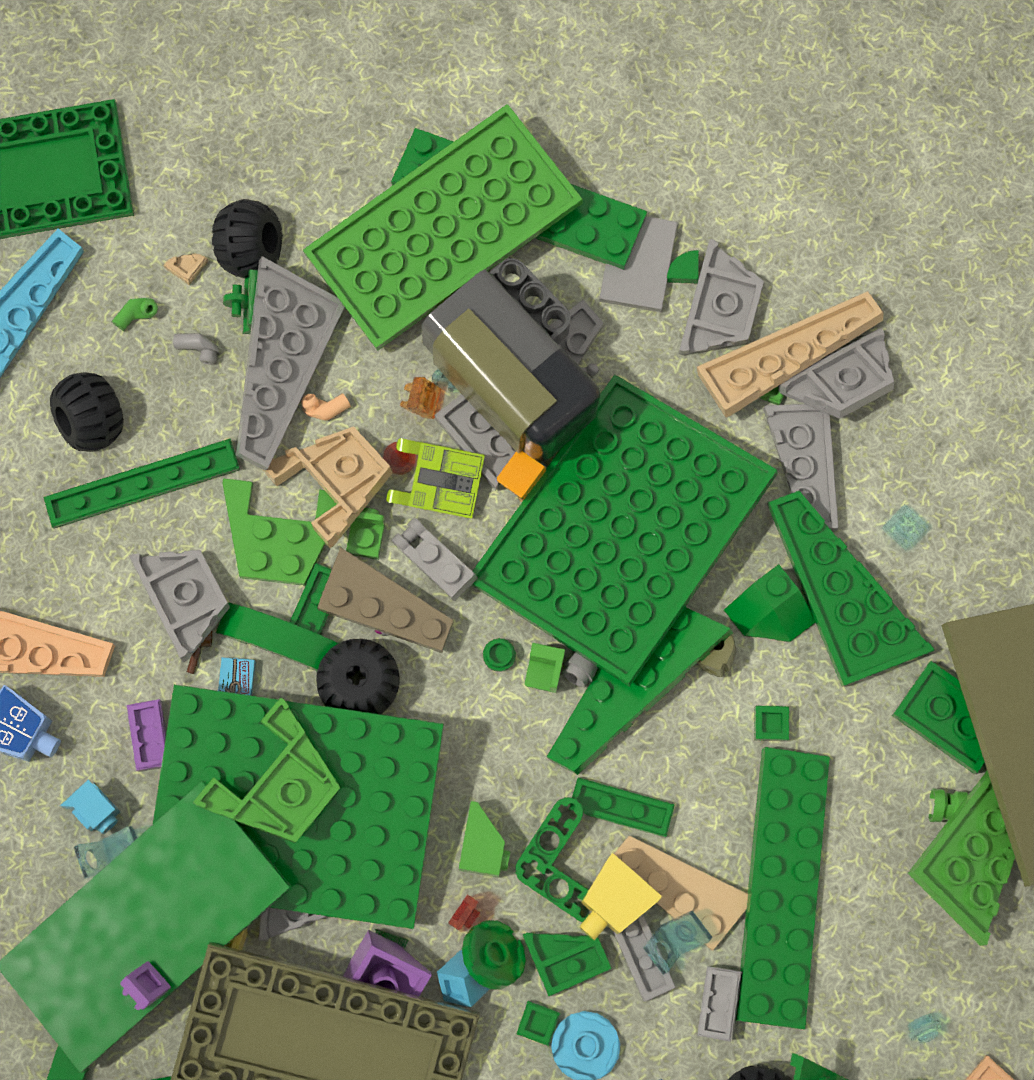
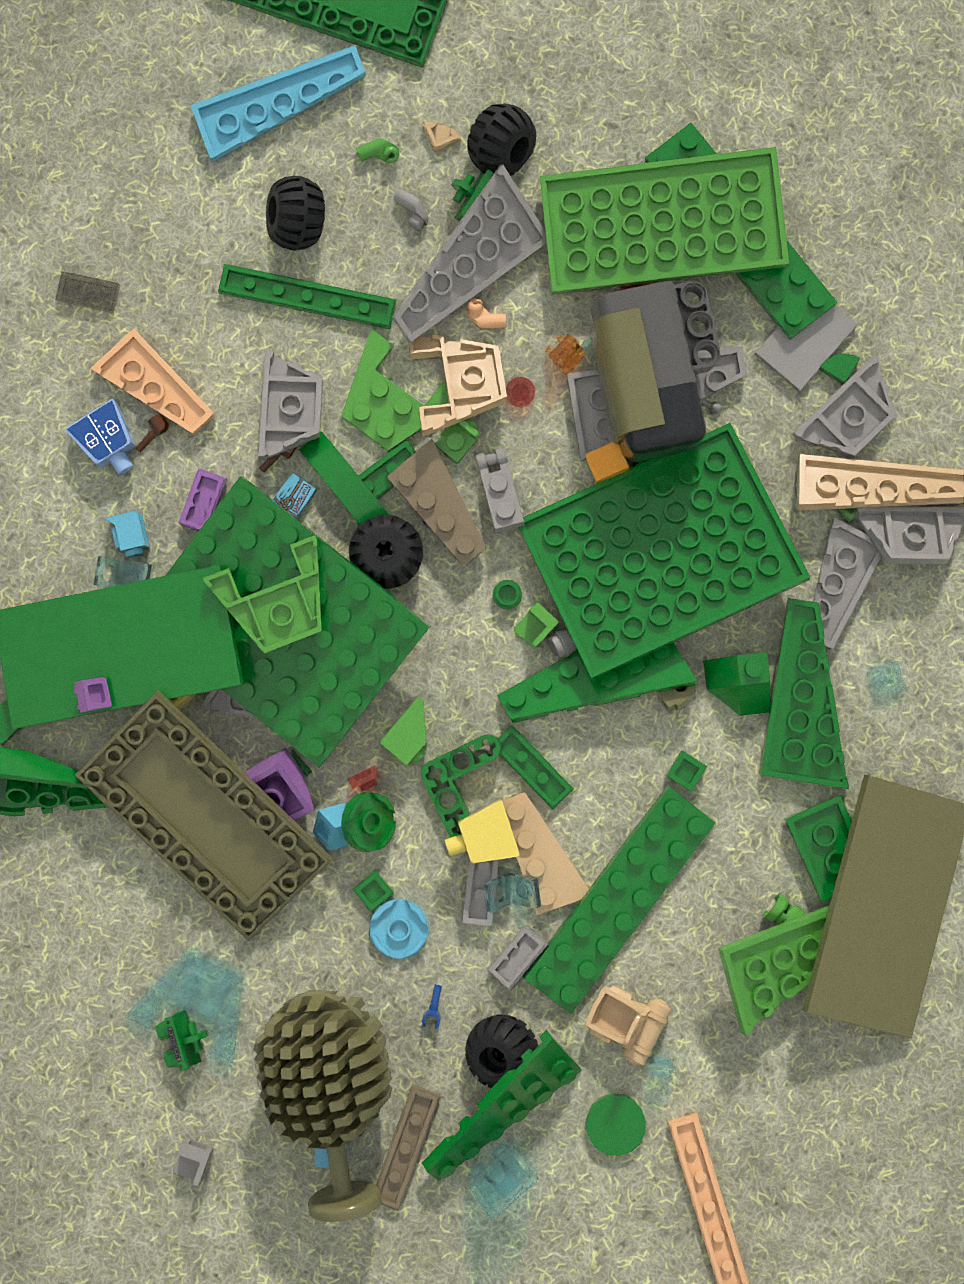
camera: 30 degrees right, 10 degrees up
lime flag [386,438,485,519] -> none
green wing [522,933,612,997] -> none
none -> reddish brown hand [135,414,169,453]
none -> tan piece [585,985,672,1066]

